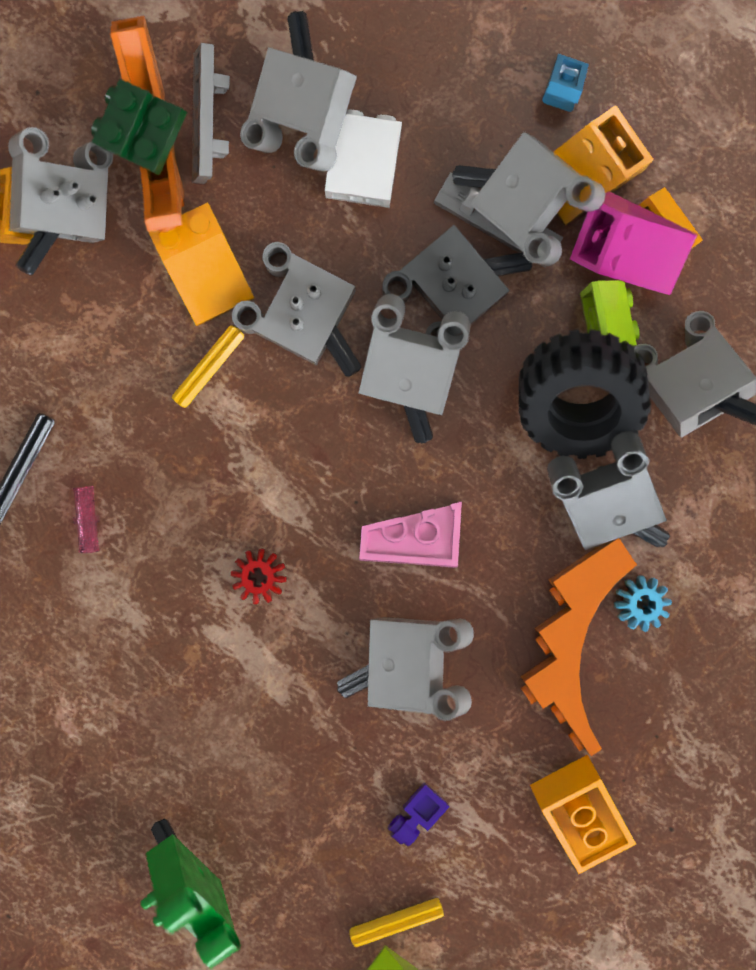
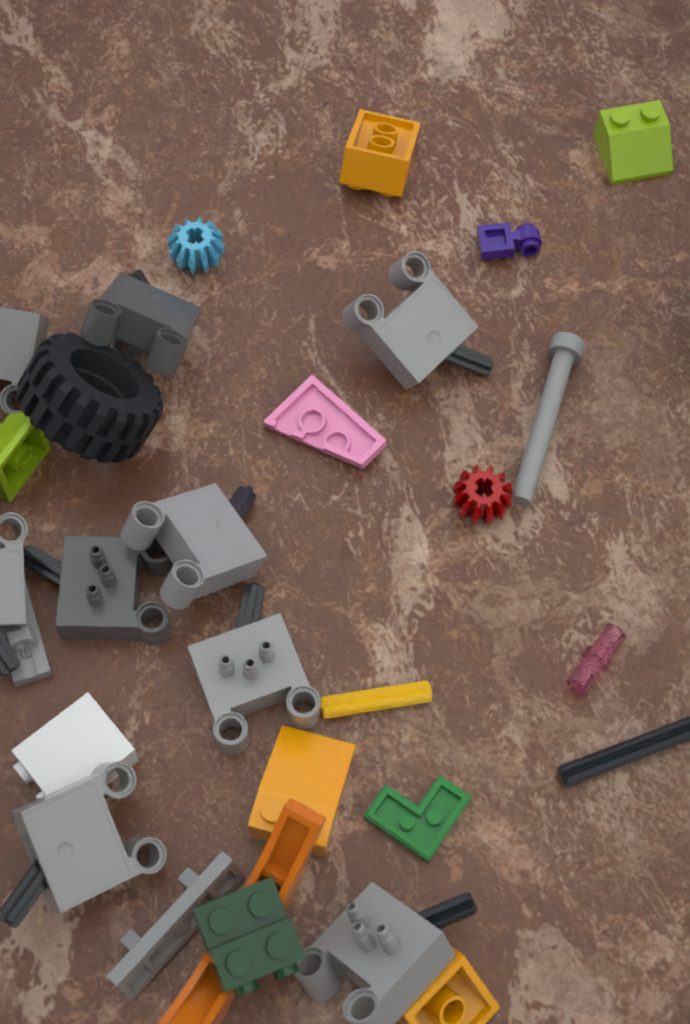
camera: 145 degrees left, 25 degrees down
yellow axle [349,898,444,947] -> none
orange arch [521,538,637,756] -> none
none -> green tile [363,775,472,864]
none -> light grey piece [511,332,585,507]

